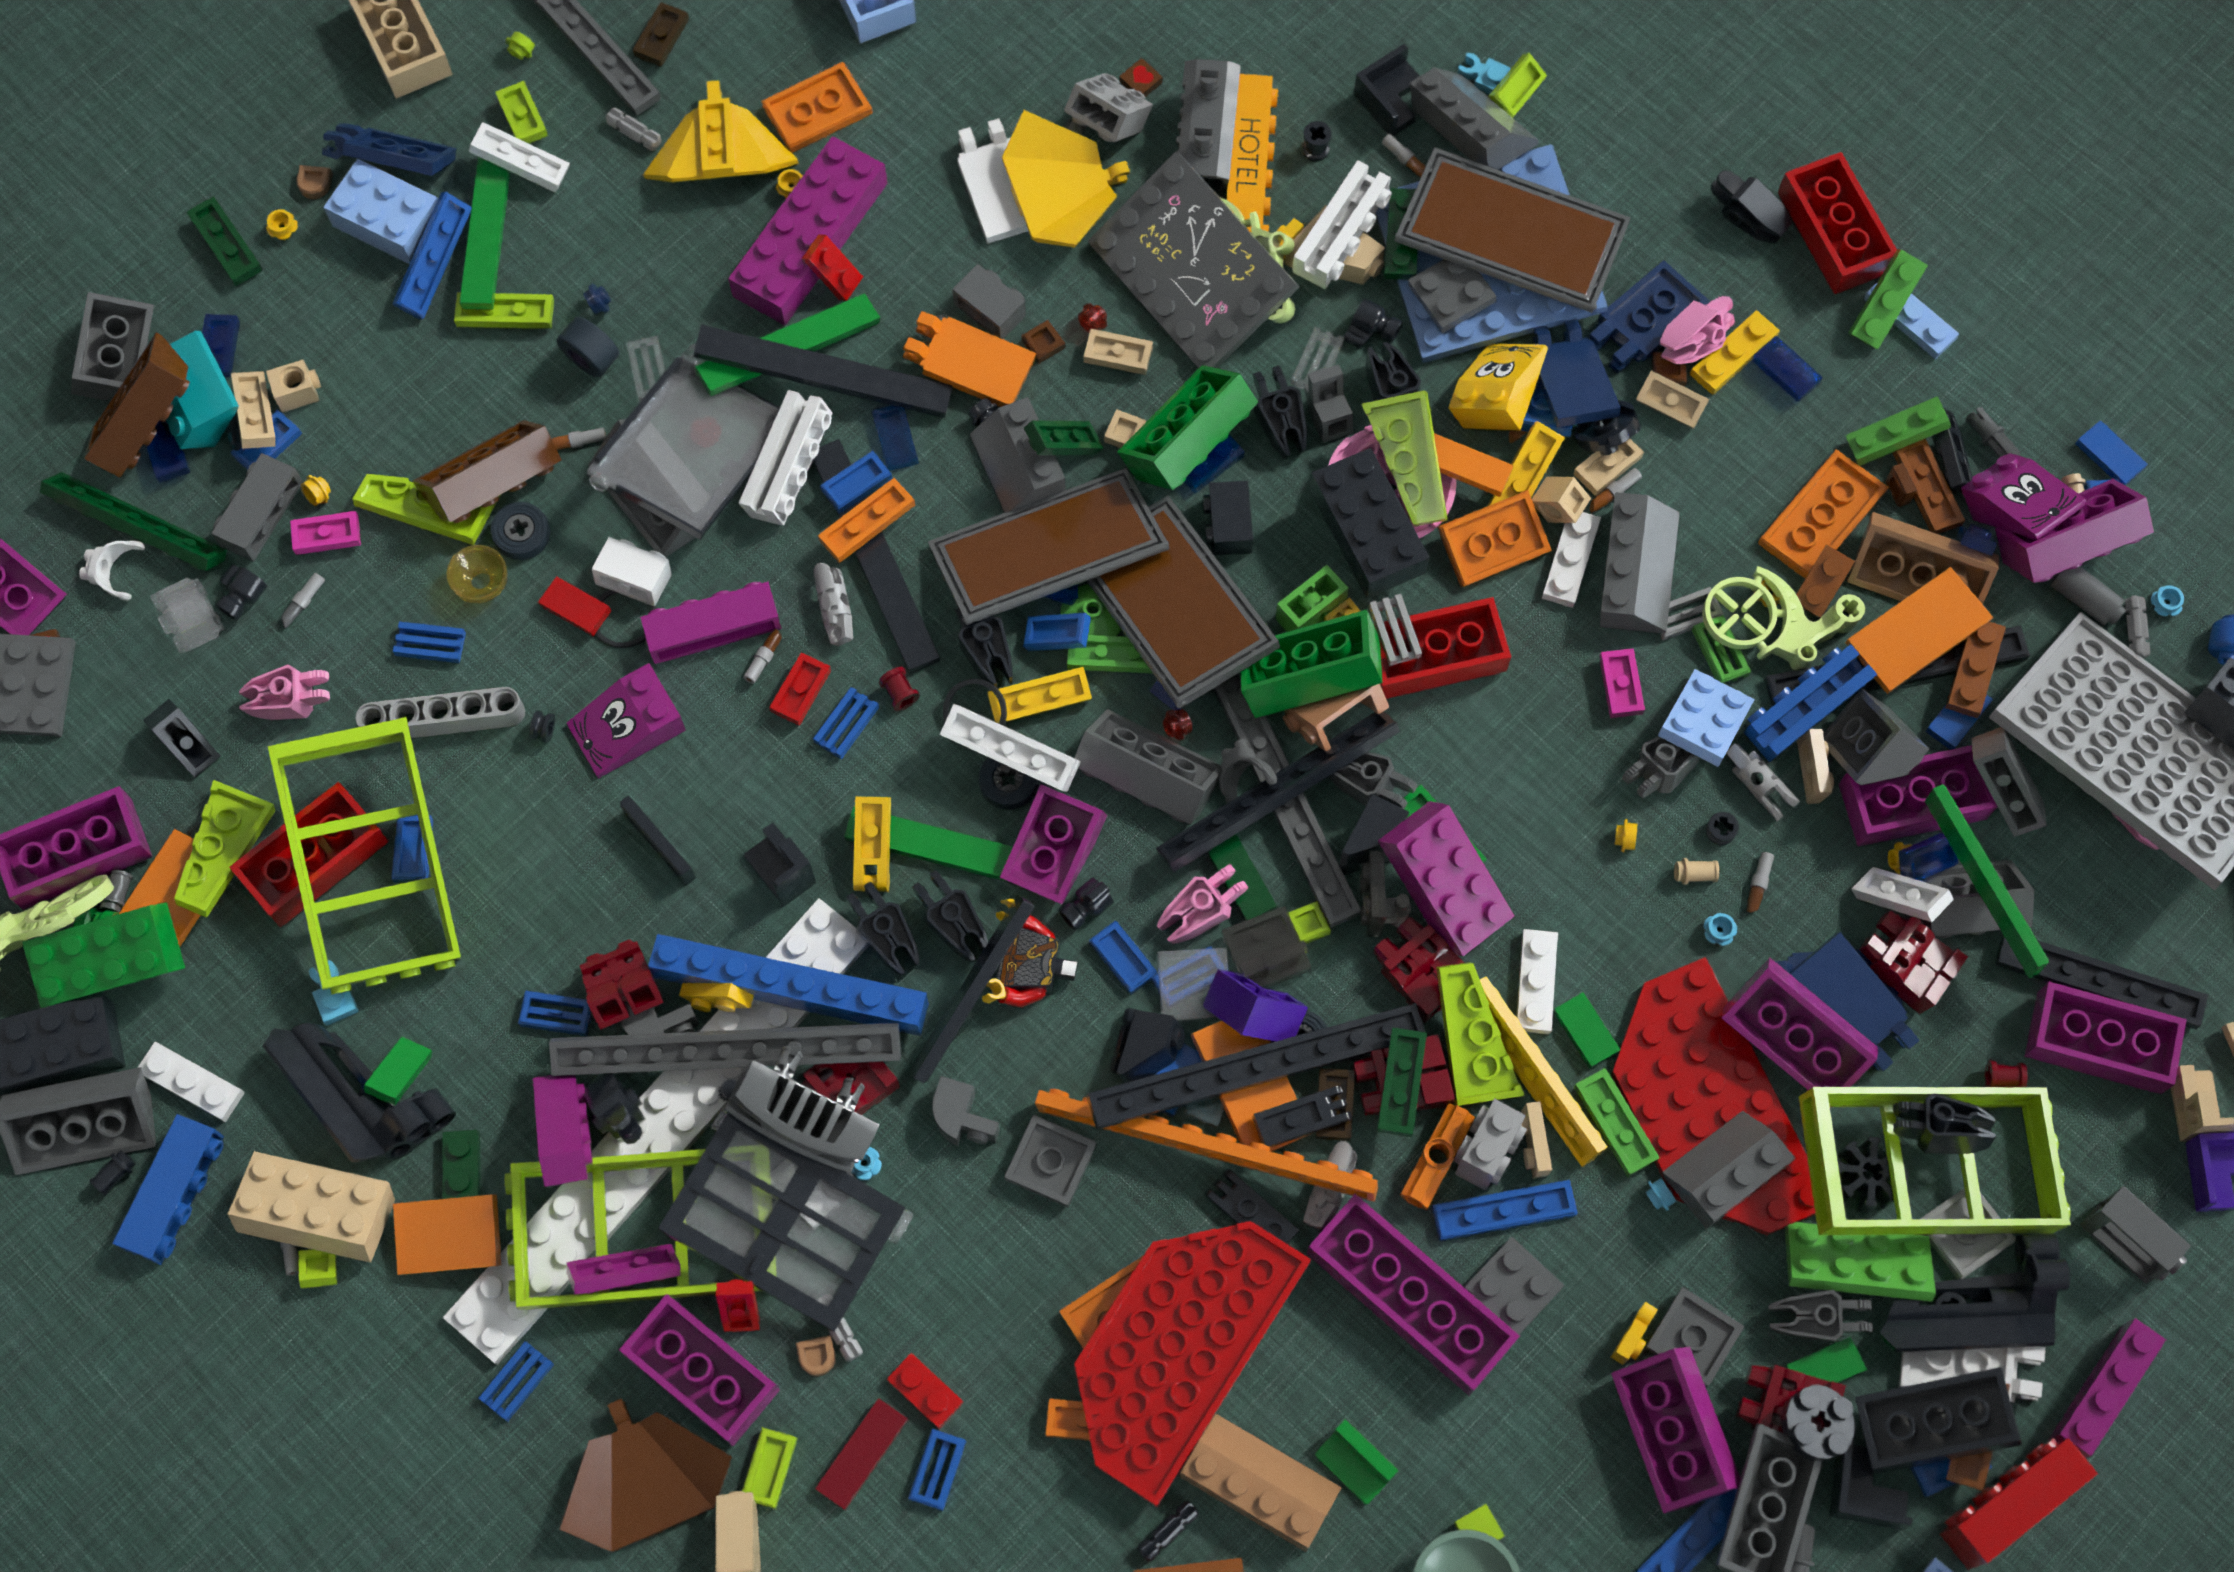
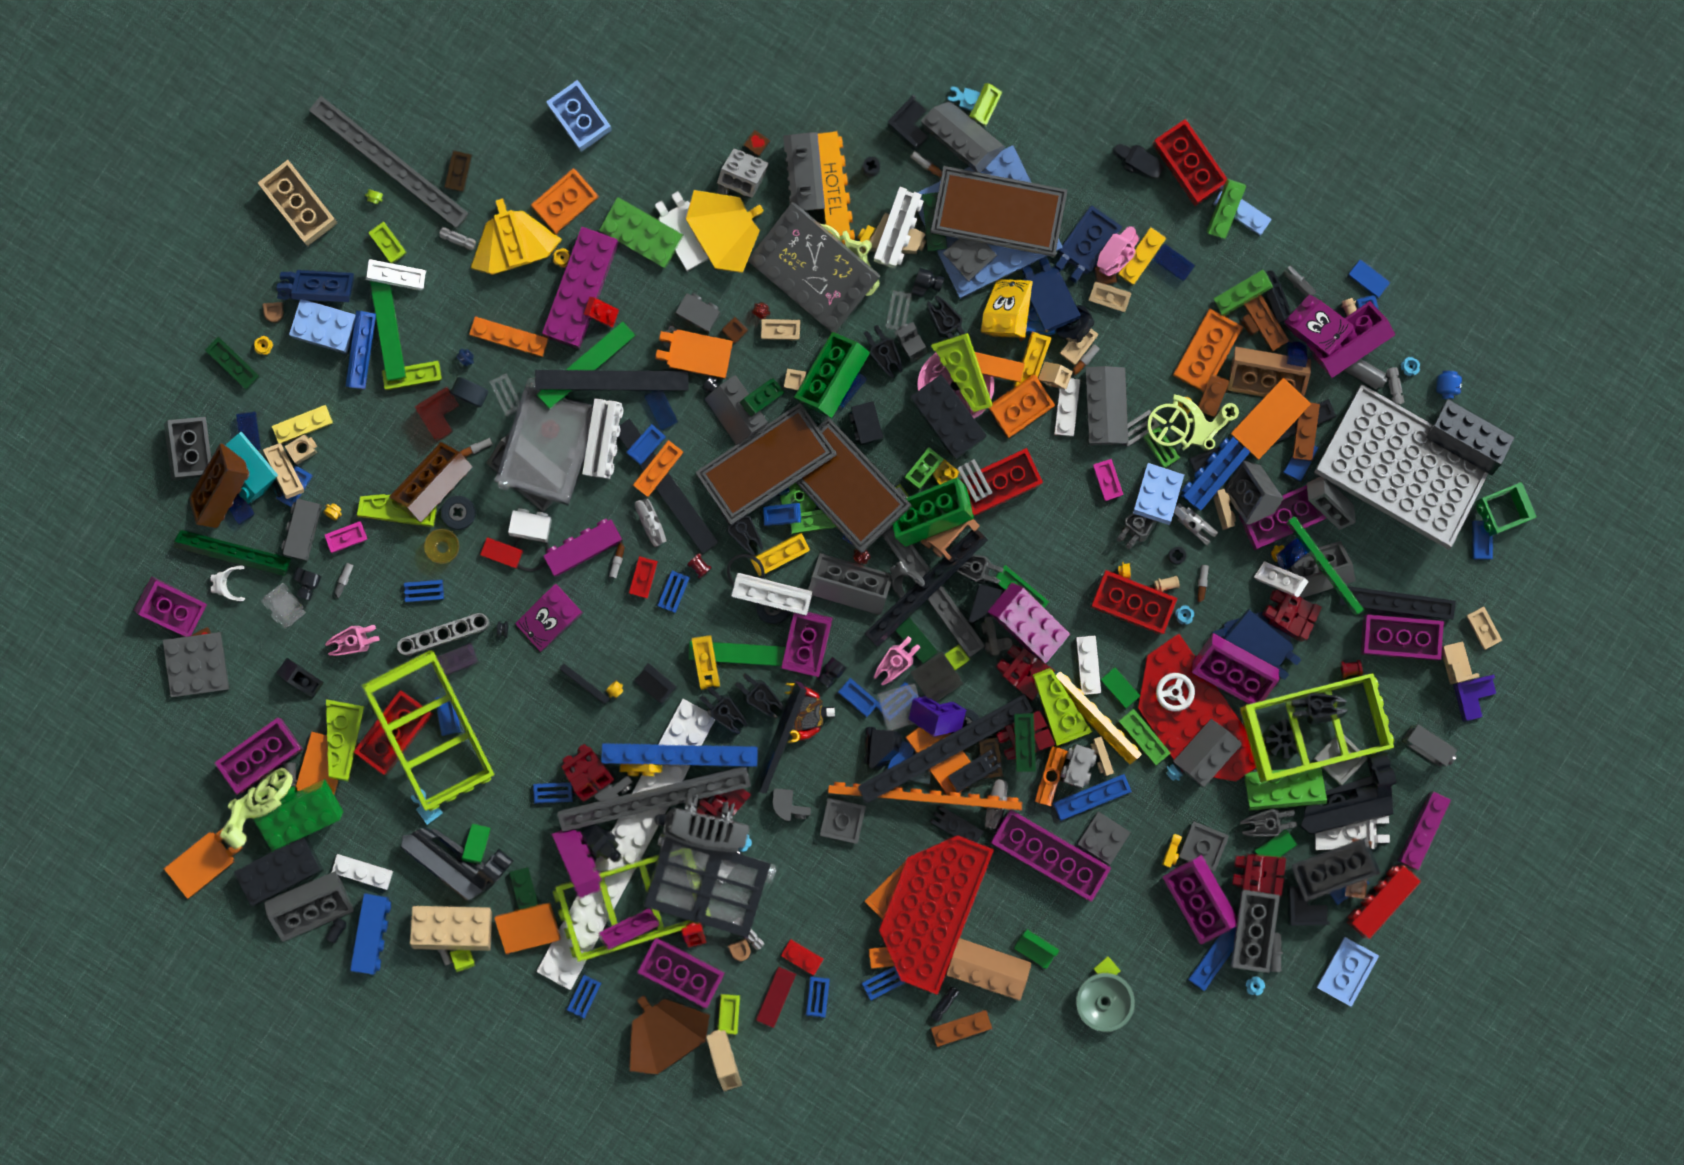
camera: 15 degrees left, 15 degrees up
plate [1781,1385,1855,1461] -> none
none -> light yellow plate [272,405,333,444]
none -> clear red panel [414,387,459,441]
none -> clear purple hinge [436,643,480,676]
none -> orange plate [469,317,549,357]
none -> bright green plate [599,197,684,268]
none -> yellow plate [606,680,623,698]
none -> blue tile [862,966,905,1000]
none -> red brick [1090,570,1178,635]
none -> white piece [1156,673,1195,711]

